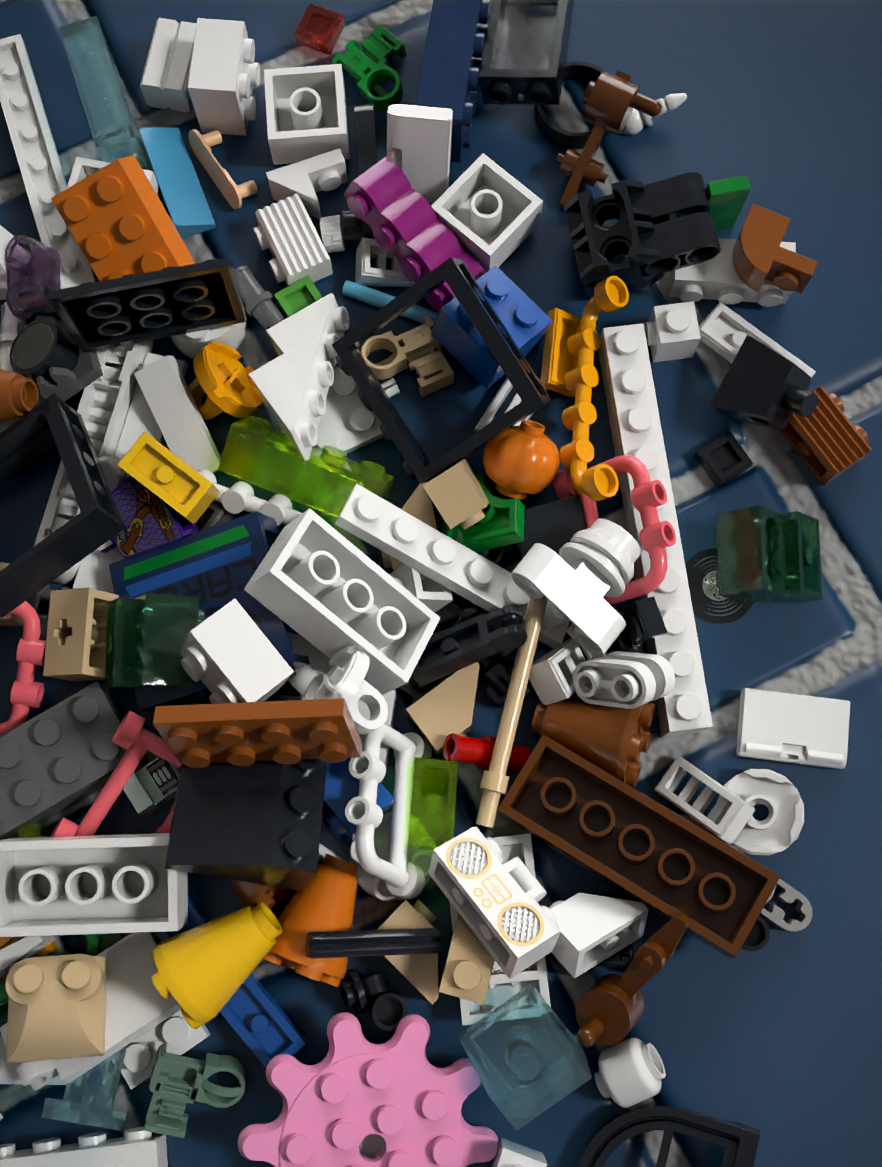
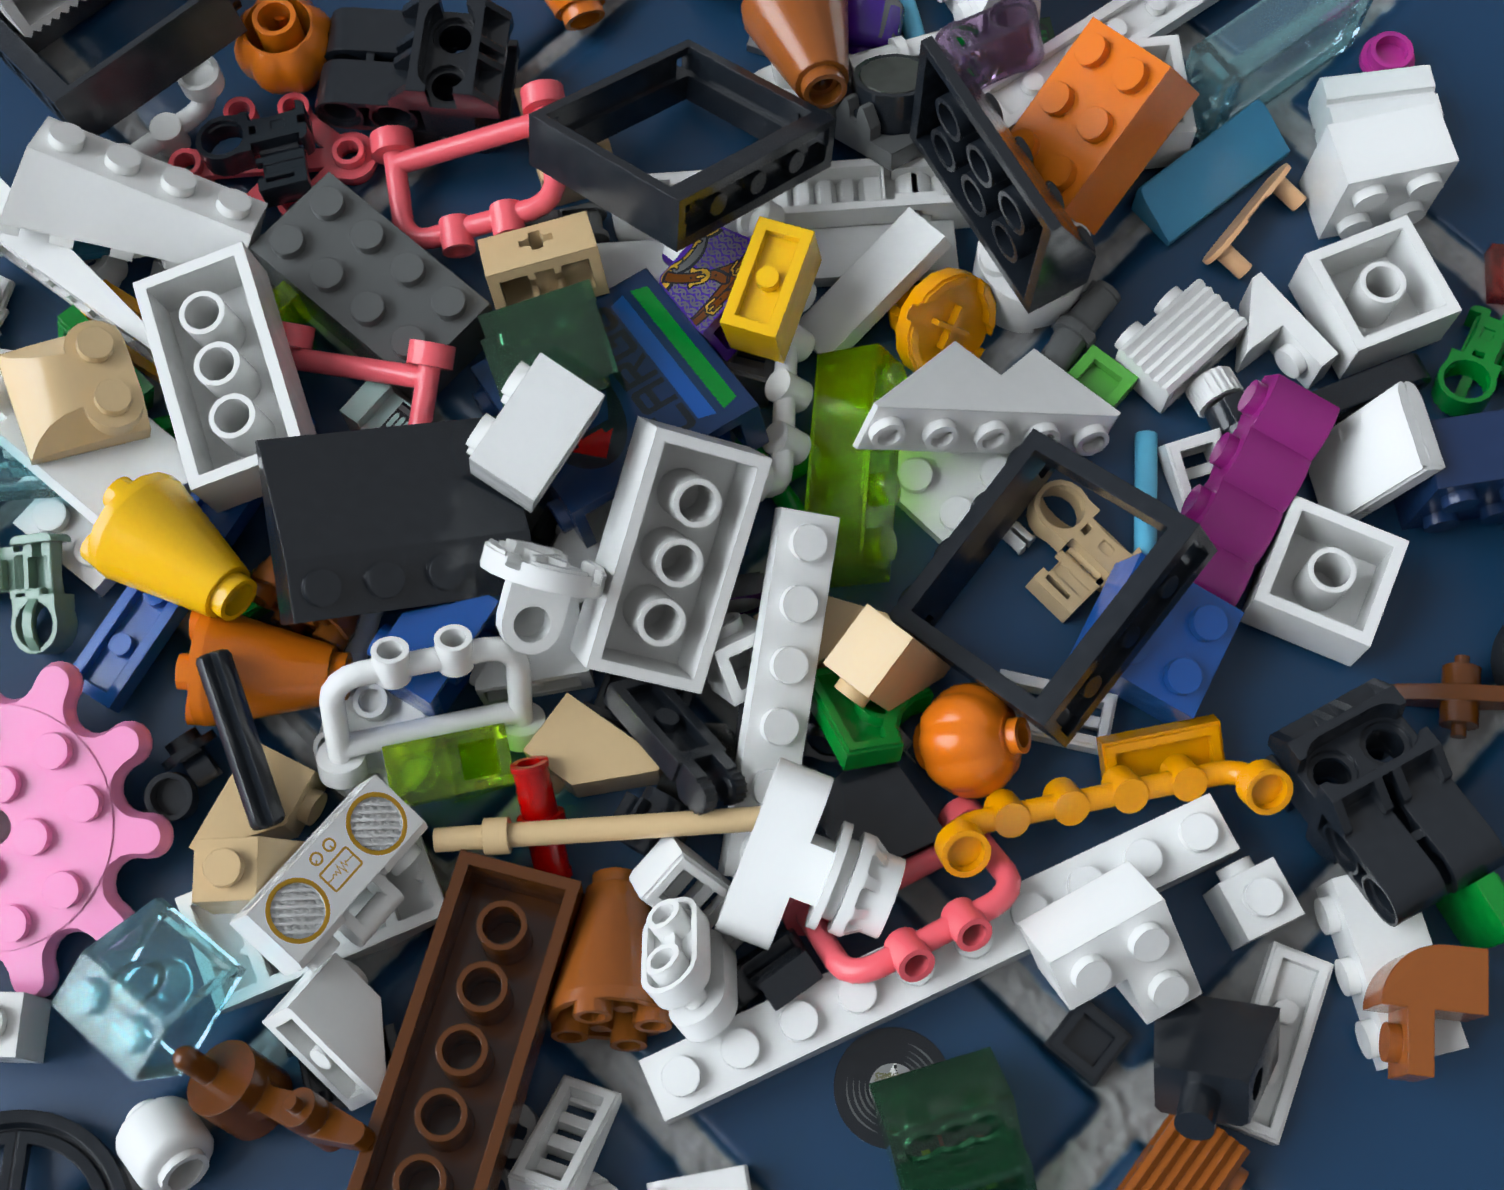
camera: 75 degrees right, 5 degrees down
dark orange plate [153,698,361,768] -> none
none -> white brick [1017,860,1203,1025]
none -> dark pink plate [1359,31,1415,72]

